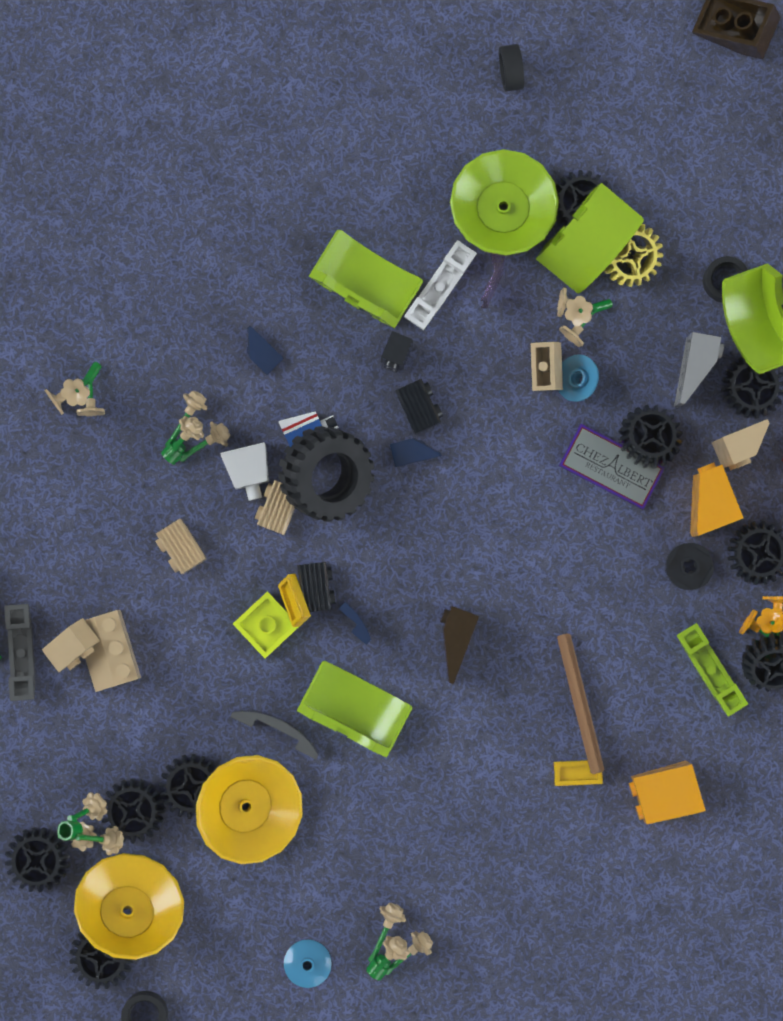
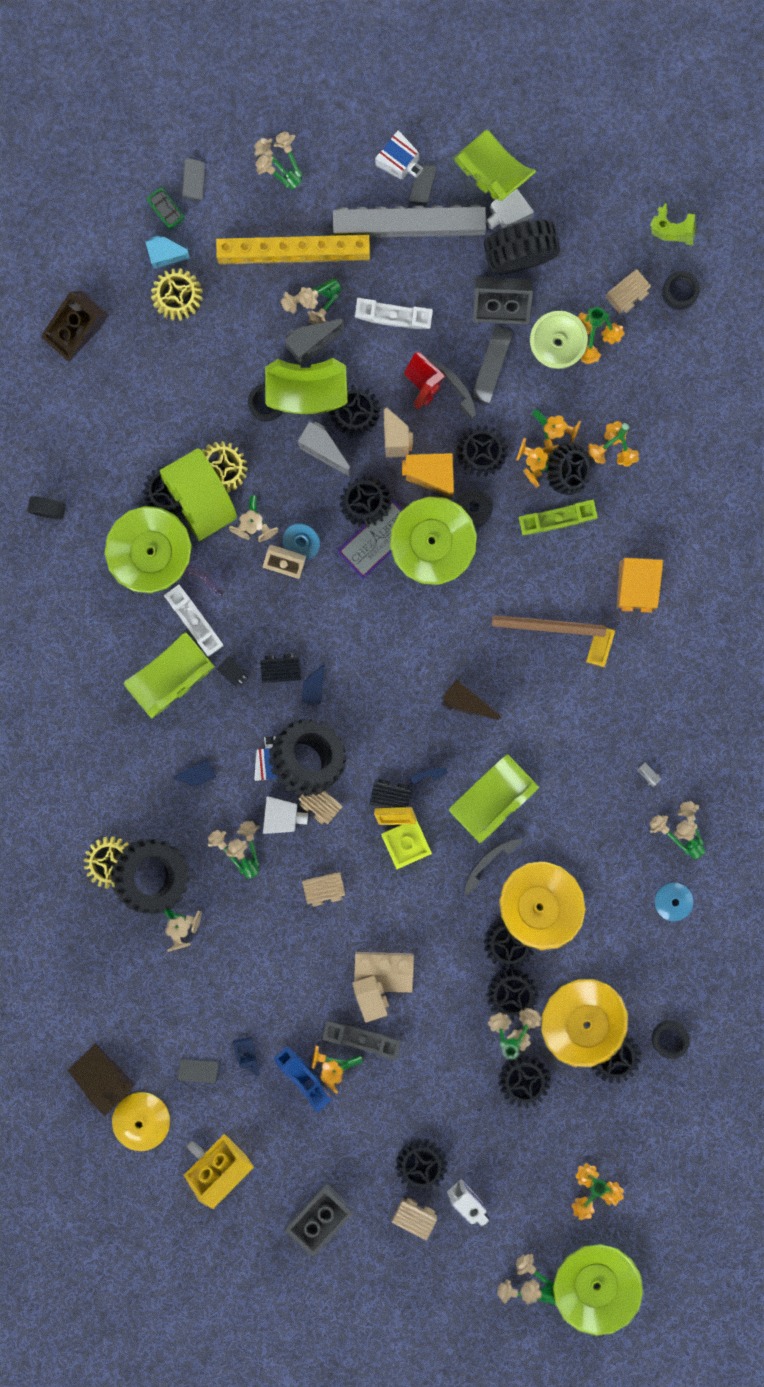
camera: 65 degrees left, 0 degrees up
none -> light yellow gear [84,836,129,889]
none -> black tyre [111,839,190,914]
none -> lime dish [390,497,477,585]
none -> light grey pin [637,762,661,787]

